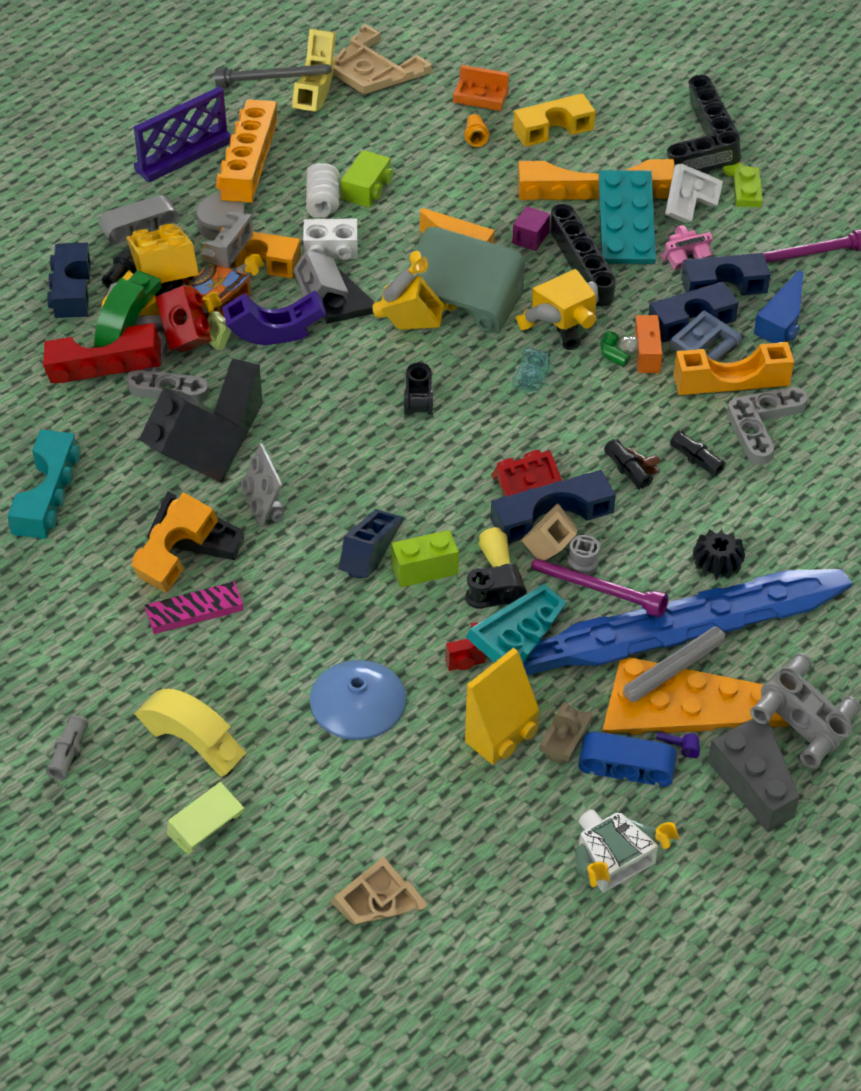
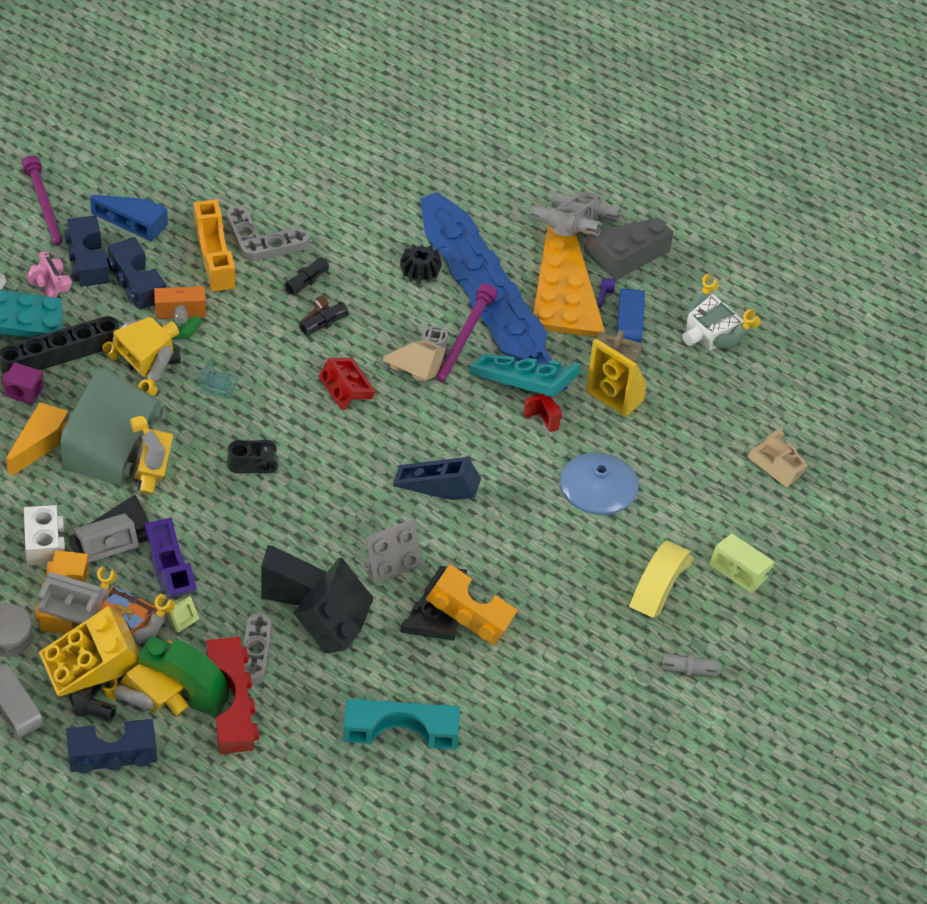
camera: 100 degrees left, 0 degrees up
dark pink tile [145,581,244,634] -> none
red brick [155,286,212,352] -> none
lime brick [391,530,459,588] -> none
black piece [465,564,527,609] -> none
light yellow cone [478,527,511,567] -> none
dark blue arch [490,470,616,543] -> none
light grey axle [623,626,725,702] -> none
sand blue plate [669,310,742,361] -> none

